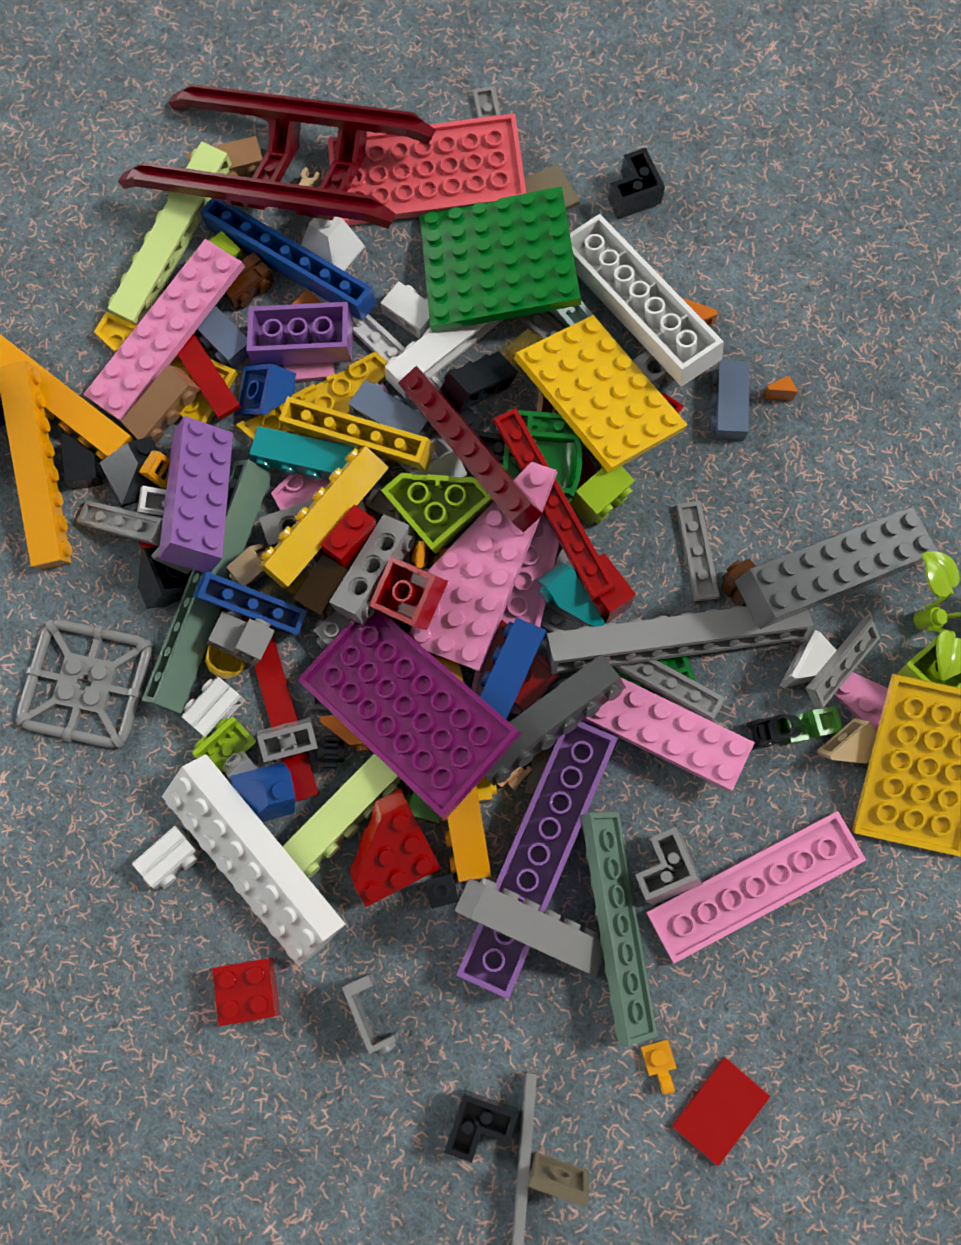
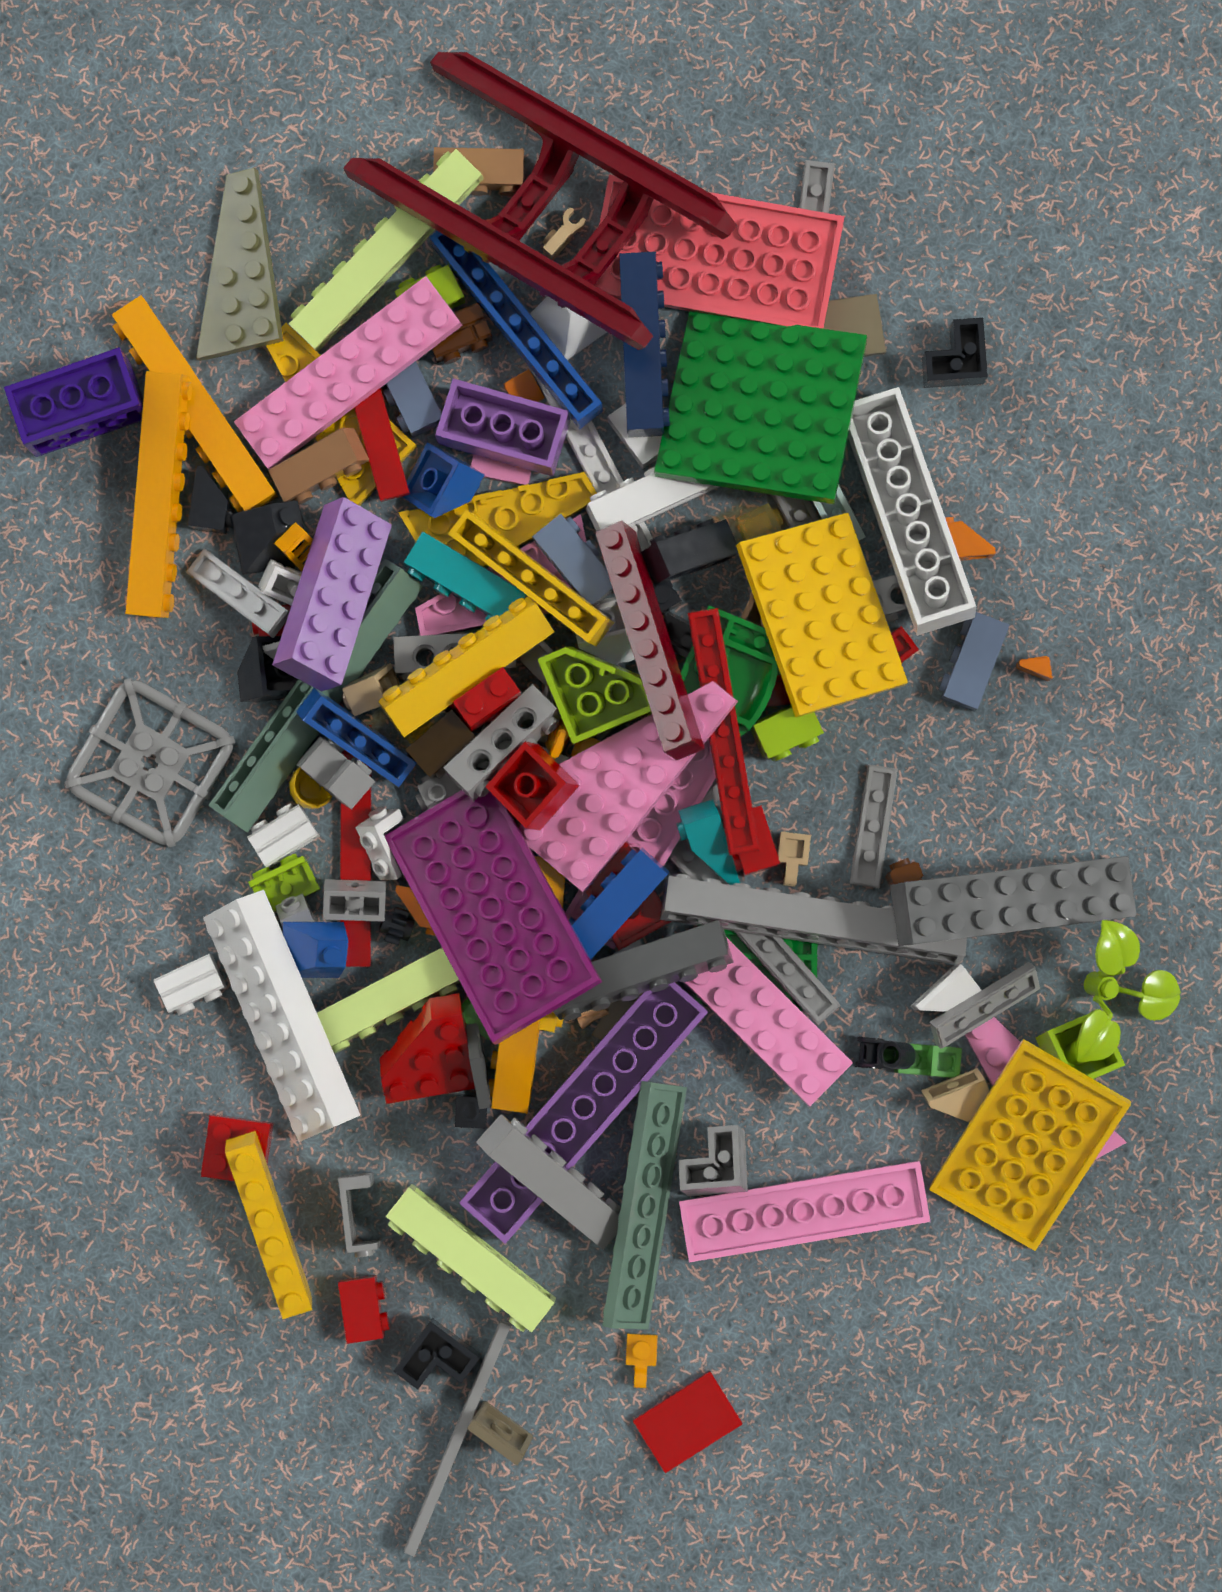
camera: 15 degrees right, 10 degrees up
none -> olive wing [196,167,283,361]
none -> yellow brick [225,1131,312,1319]
none -> red brick [338,1275,390,1344]
none -> white bracket [356,807,404,880]
none -> yellowish green brick [386,1184,556,1332]
none -> dark grey tile [466,1023,491,1109]
none -> dark blue brick [619,252,670,438]
none -> tan plate [778,832,811,887]

